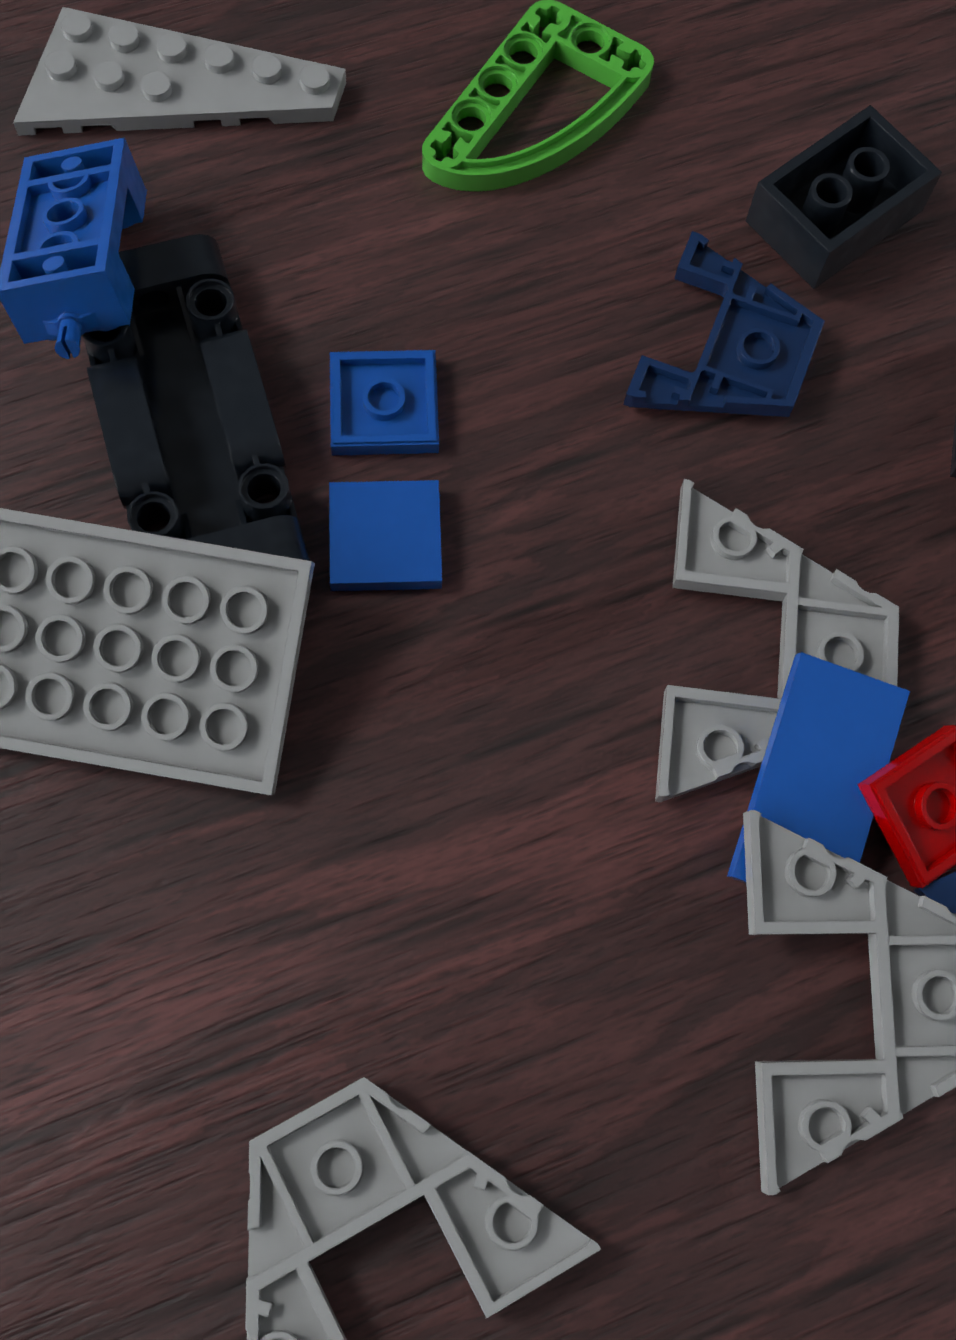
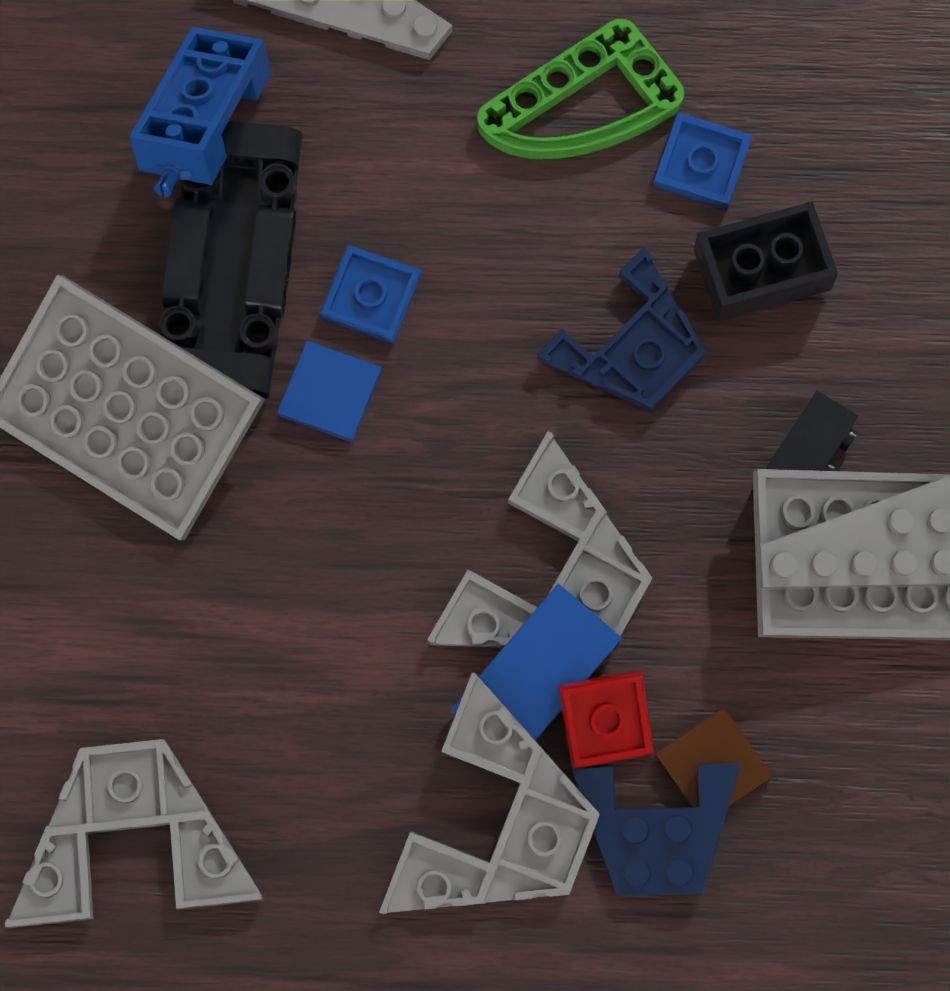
camera: 30 degrees right, 5 degrees up
none -> blue tile [653,112,752,210]

